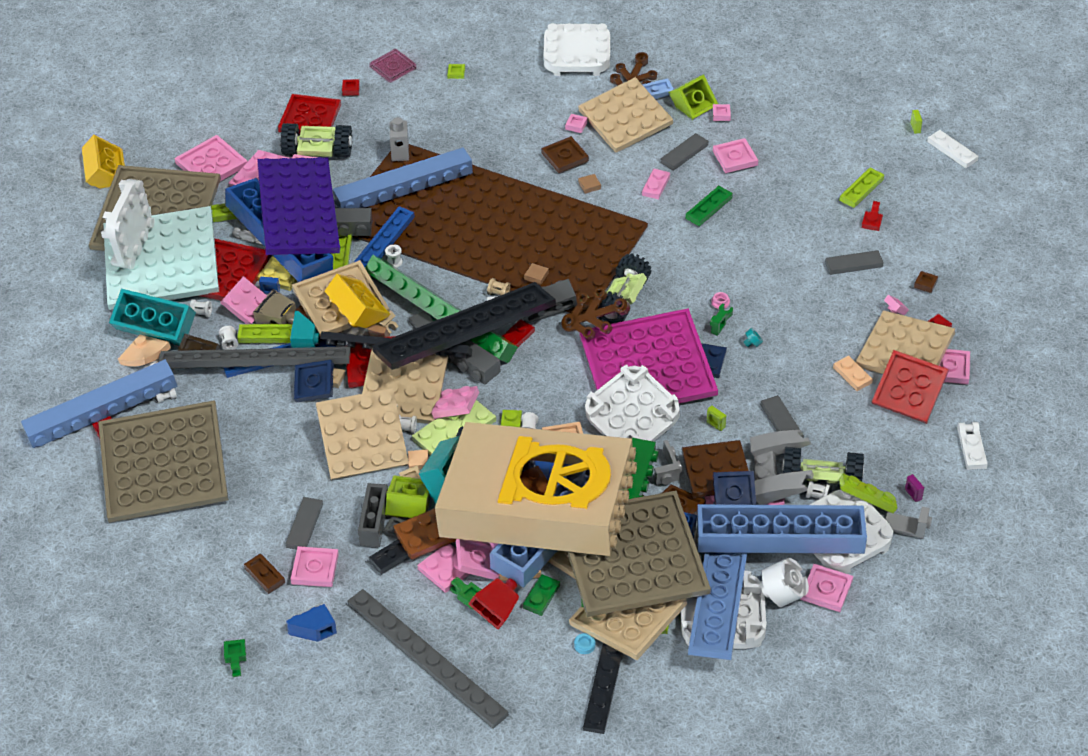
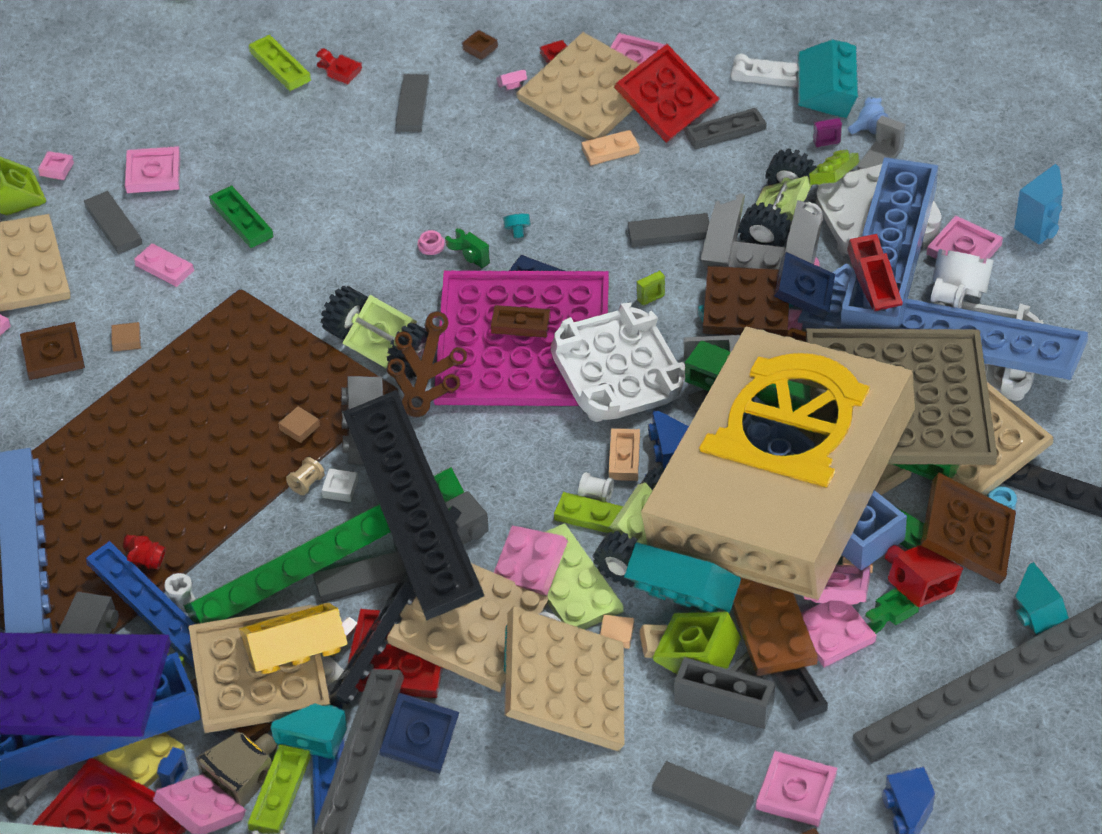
camera: 75 degrees left, 0 degrees up
none -> red animal [122,535,166,570]
none -> reddish brown plate [491,305,551,338]
none -> dark grey tile [685,107,767,150]
none -> teal slope [797,39,858,118]
none -> red slope [847,234,903,311]
none -> light blue animal [848,97,889,134]
none -> reddish brown plate [921,473,1016,584]
none -> white bush [931,278,966,308]
none -> dark azure slope [1014,164,1063,245]
none -> teal slope [1015,562,1069,635]

